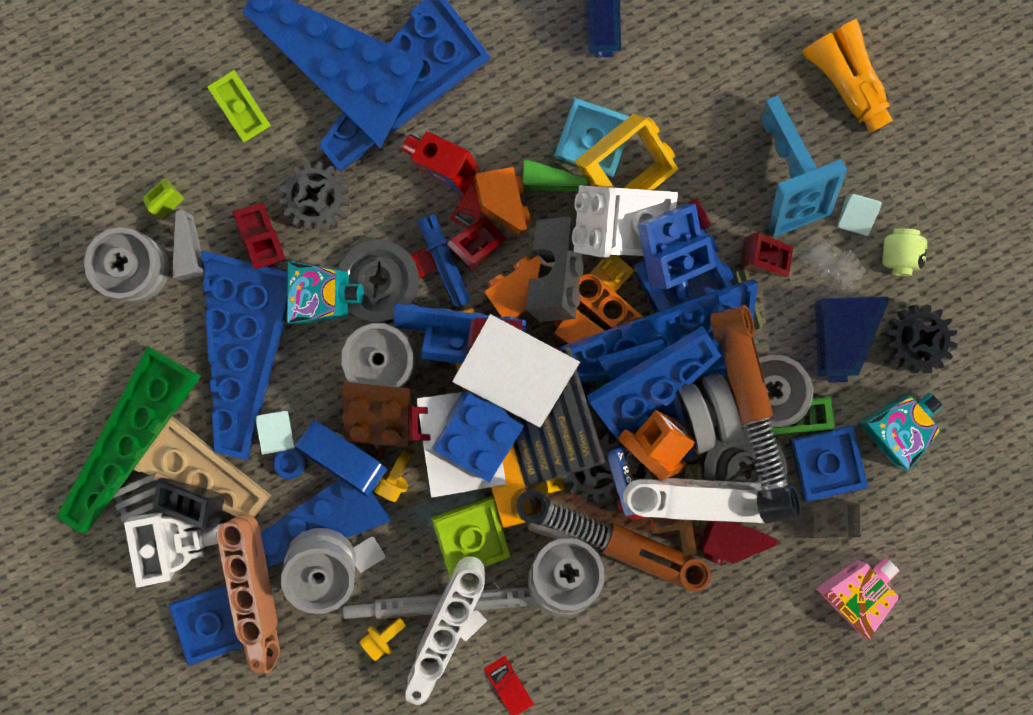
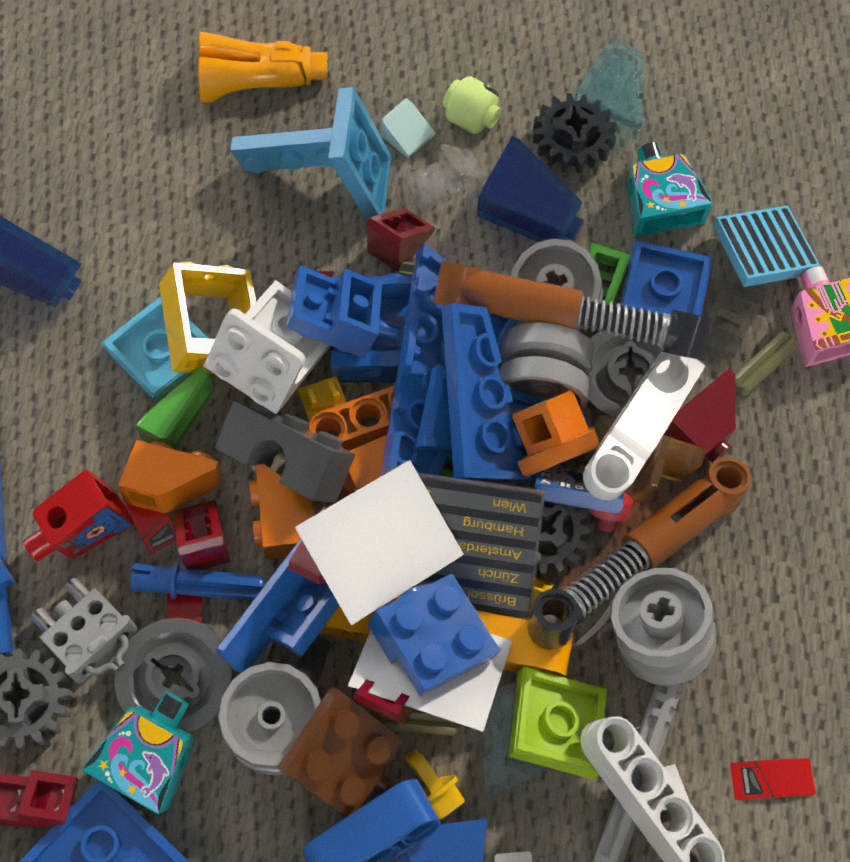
camera: 65 degrees left, 20 degrees down
none -> light grey piece [31,578,138,684]
none -> clear light blue wing [575,39,644,132]
none -> tile [713,206,820,287]
none -> olive axle [735,332,797,396]

